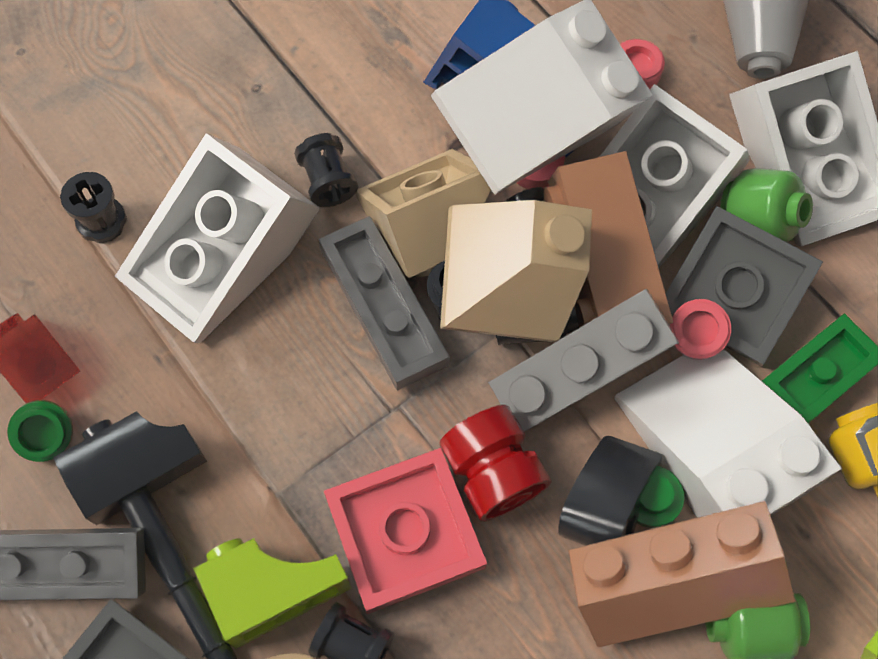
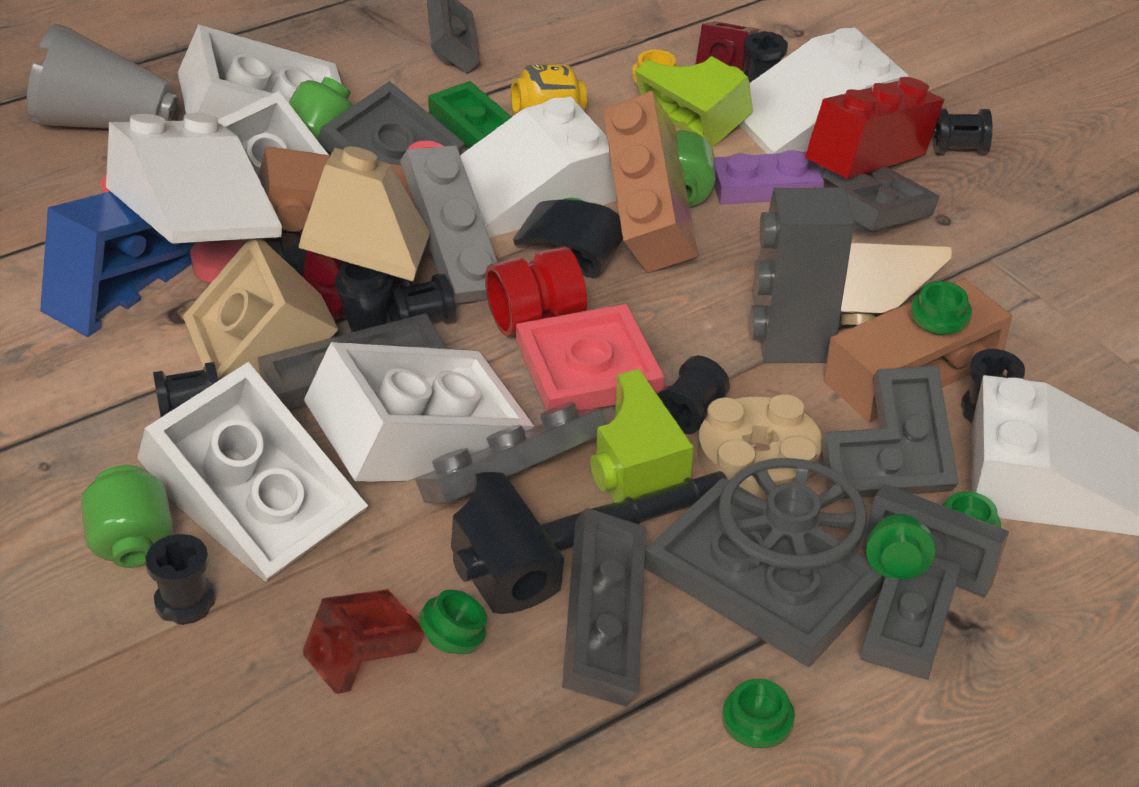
camera: 85 degrees left, 25 degrees down
none -> bright green head [81,465,173,568]
none -> white slope [304,342,535,482]
none -> black bush [388,273,456,323]
none -> flat silver plate [415,402,606,503]

